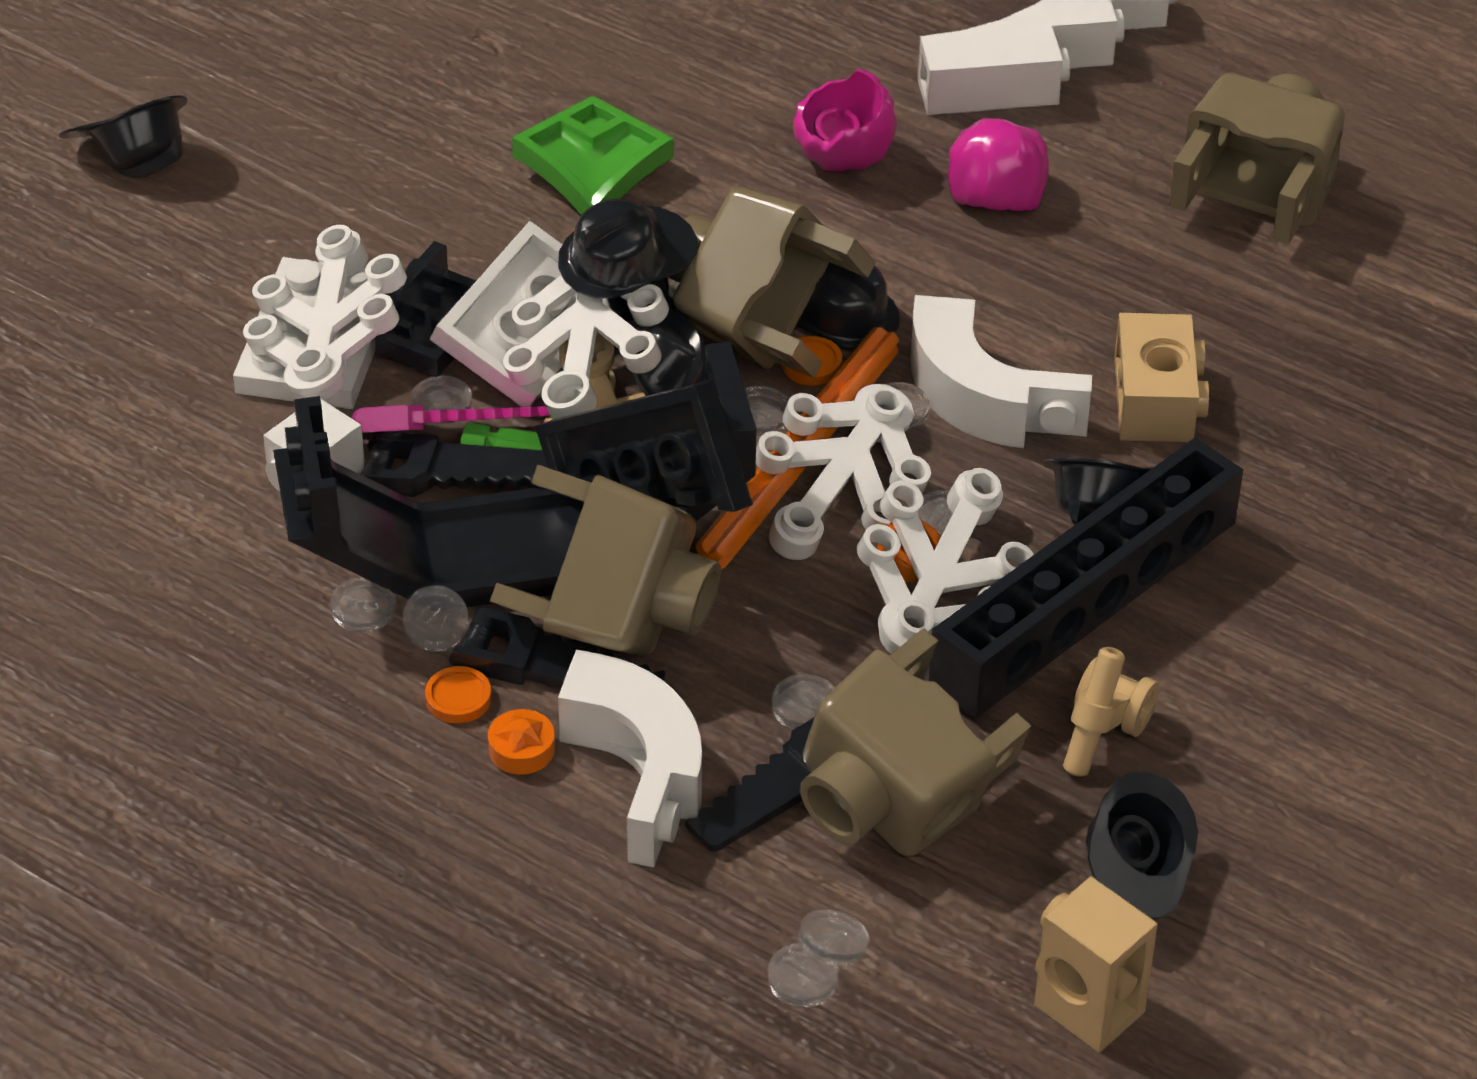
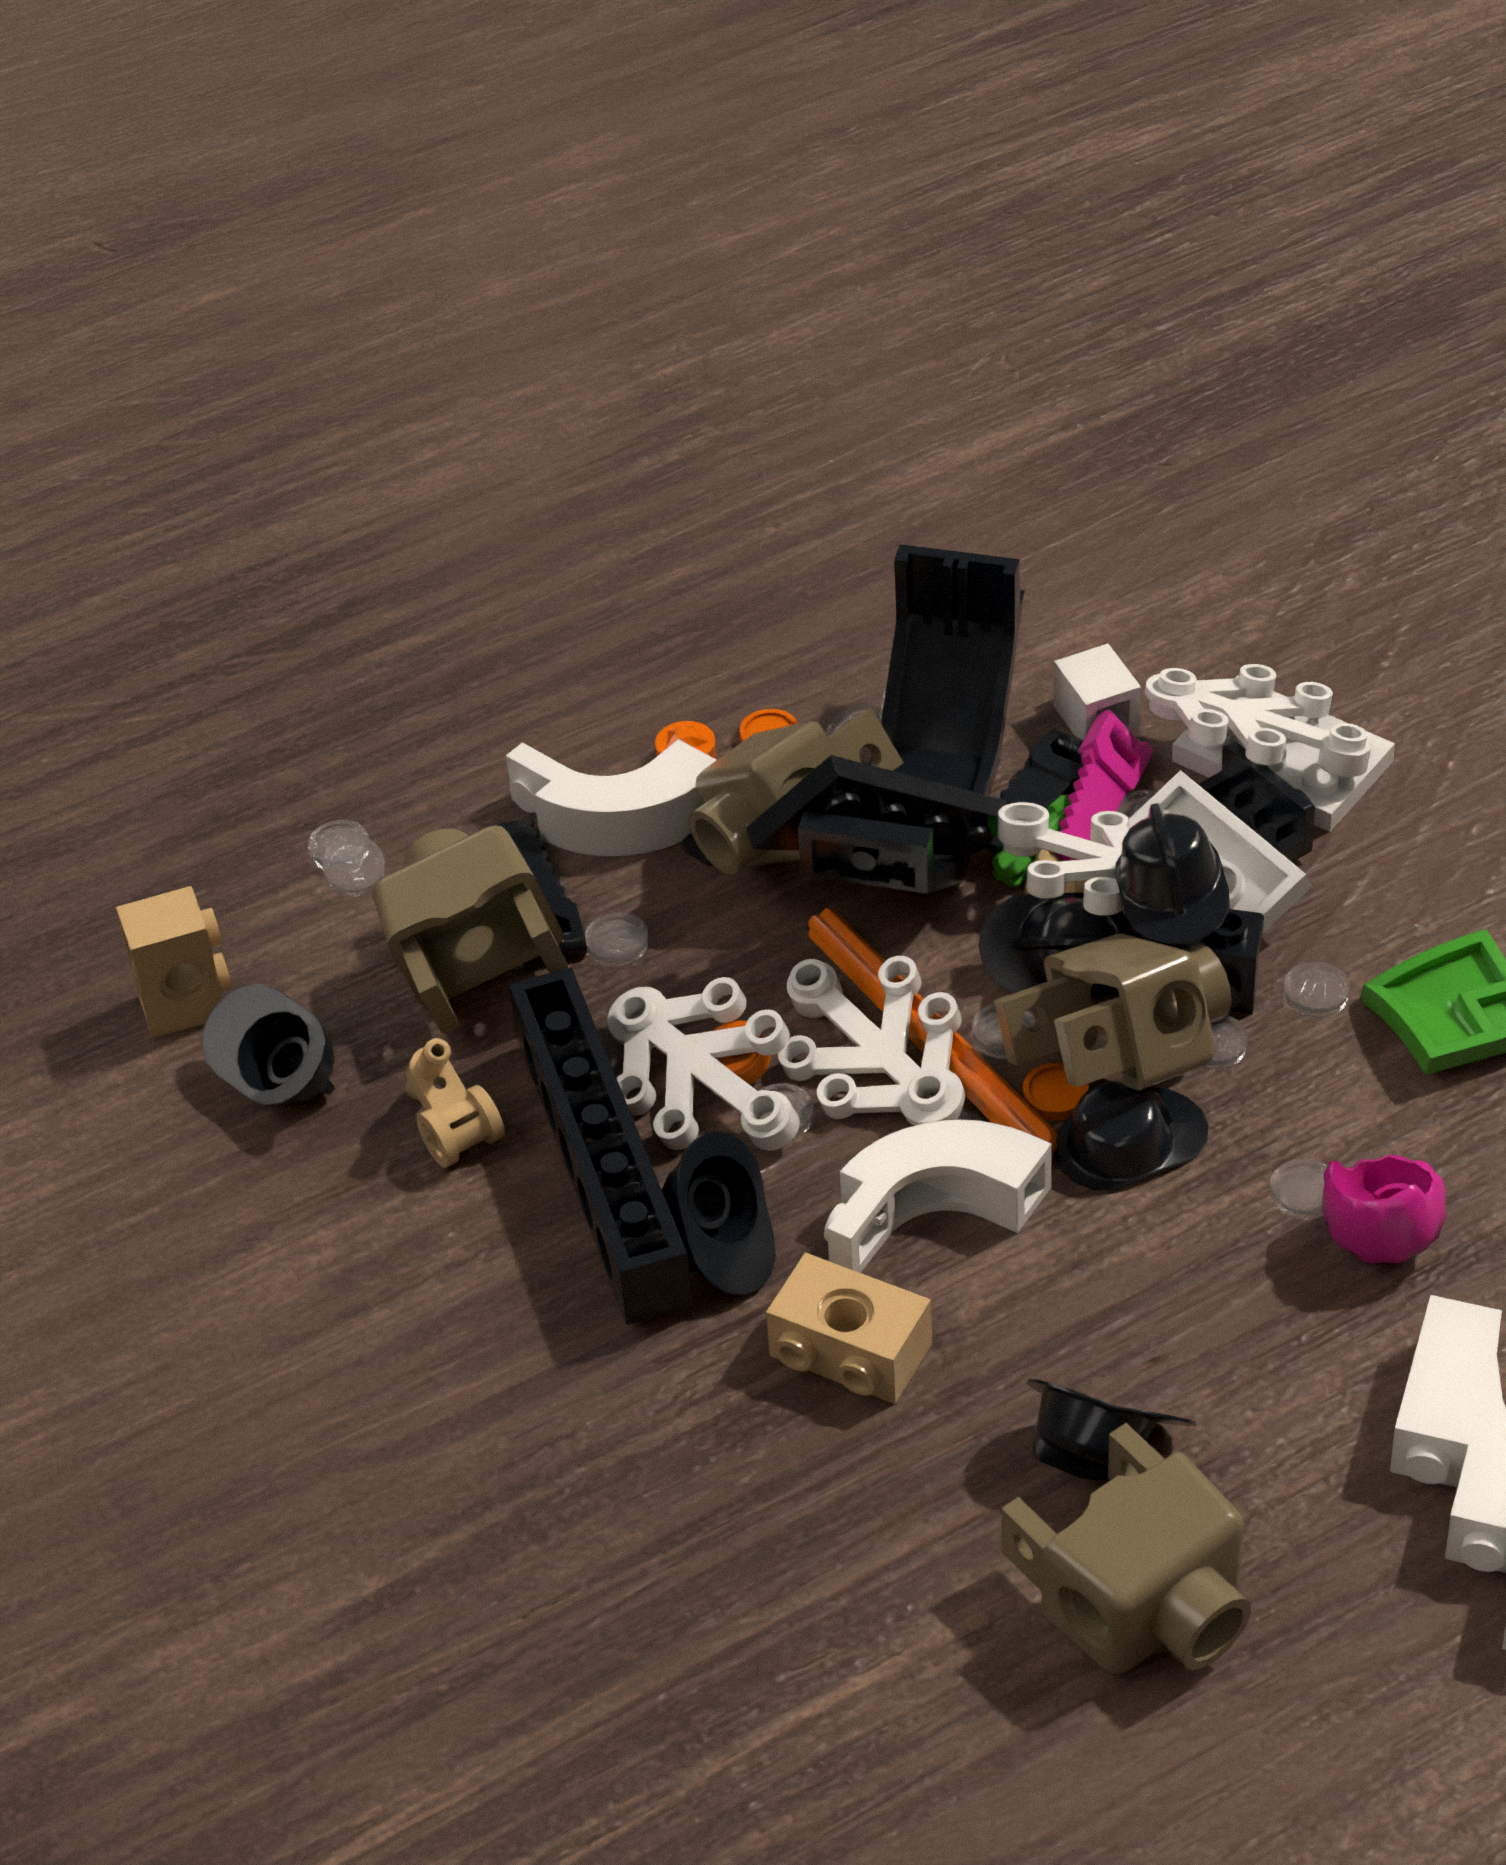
camera: 120 degrees right, 0 degrees up
dark pink hair [948,118,1049,211] -> none
none -> black piece [1026,1378,1196,1481]
none -> clear piece [1270,1158,1328,1219]

